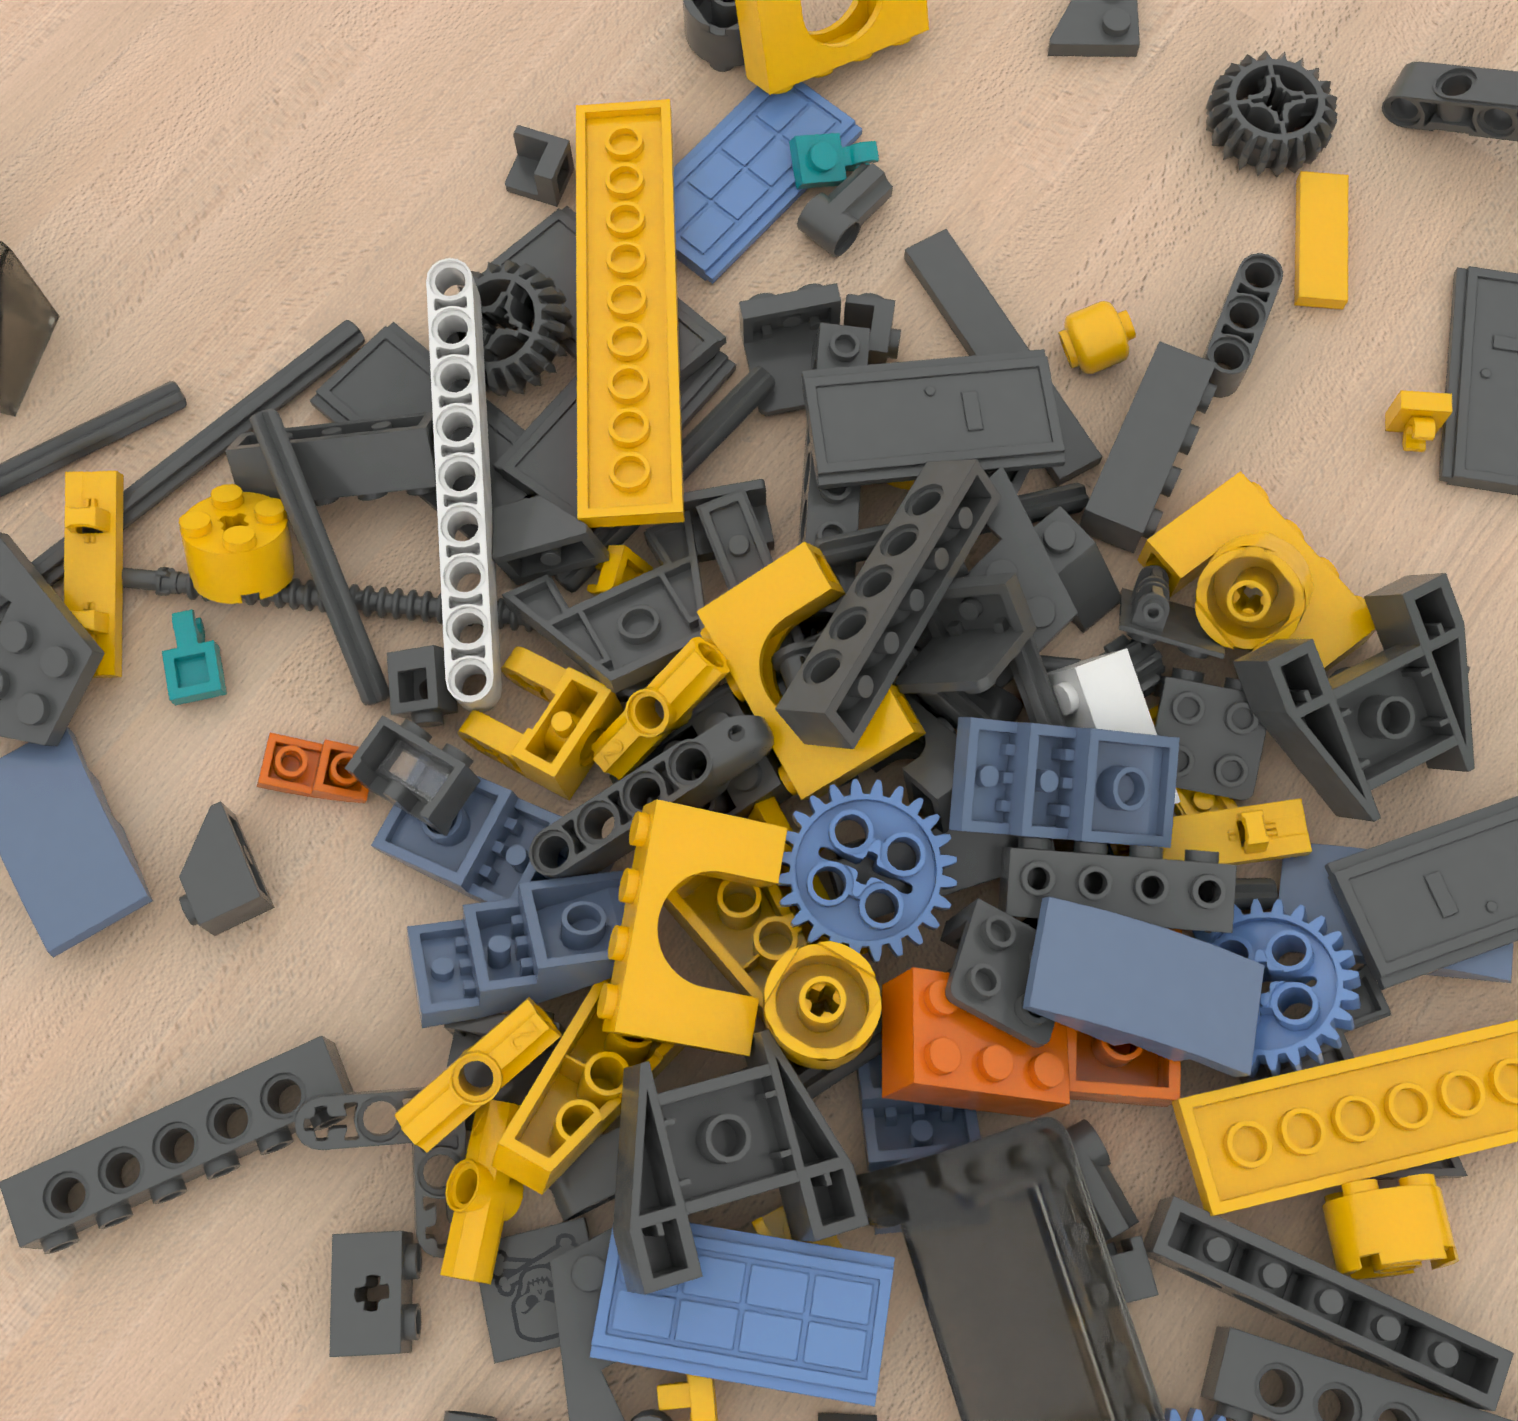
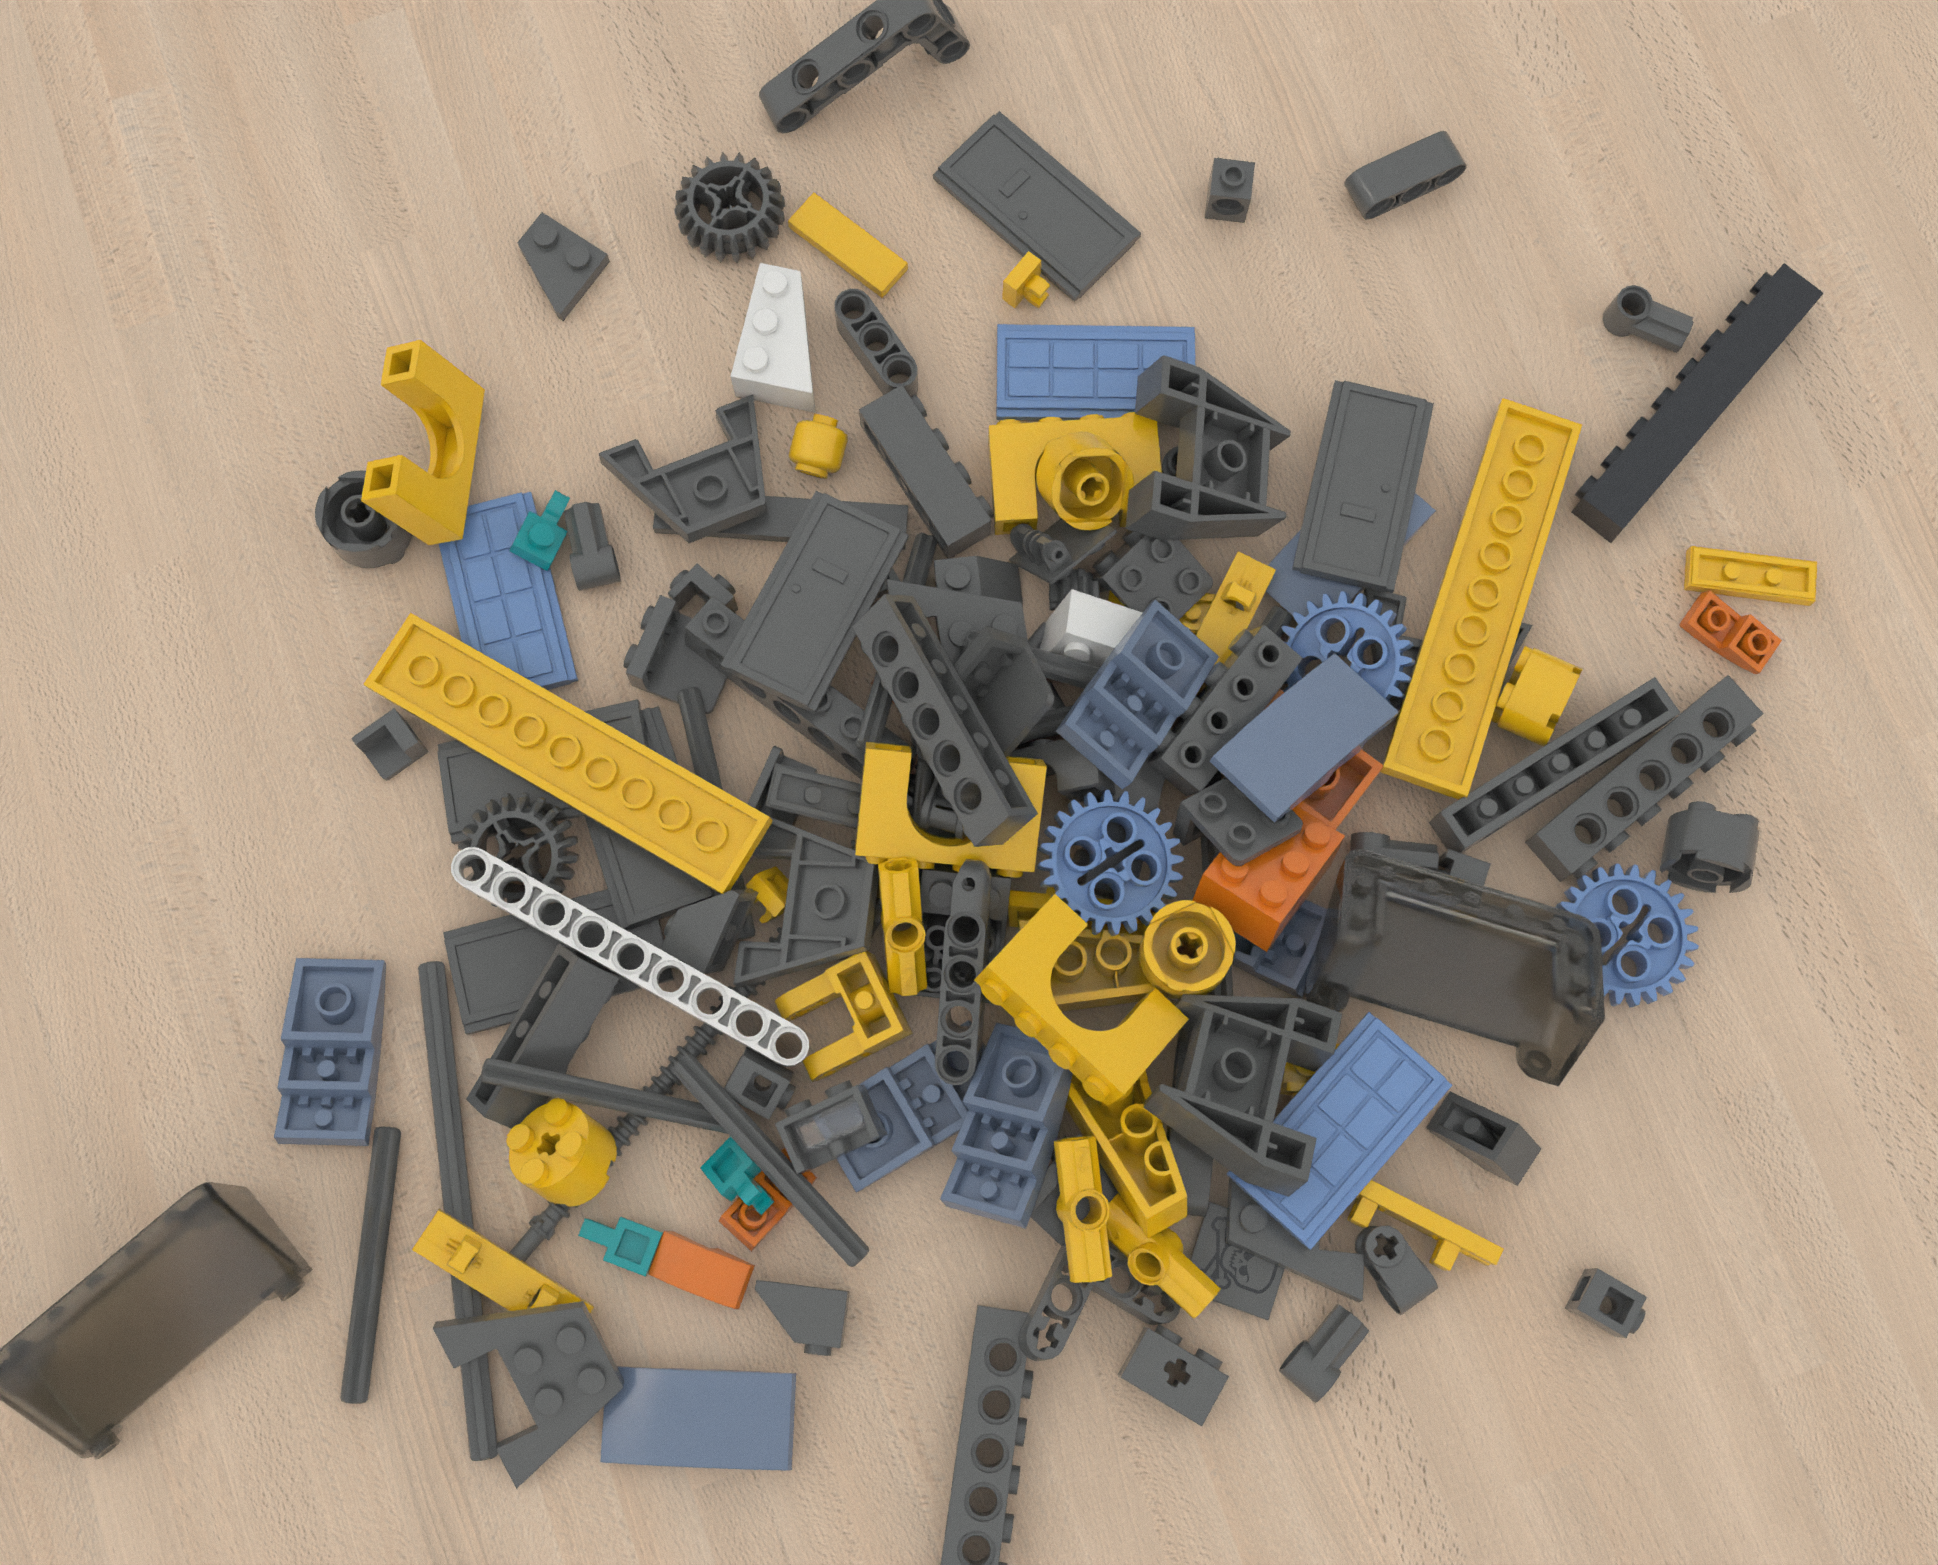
camera: 60 degrees left, 5 degrees up
none -> sand blue slope [274,958,386,1146]
none -> dark grey wing [599,395,767,543]
none -> orange slope [648,1231,755,1309]
none -> dark grey axle [672,1053,869,1267]
none -> teal plate [700,1136,774,1215]
none -> white wedge [730,263,816,413]
none -> medium blue piece [996,324,1195,422]

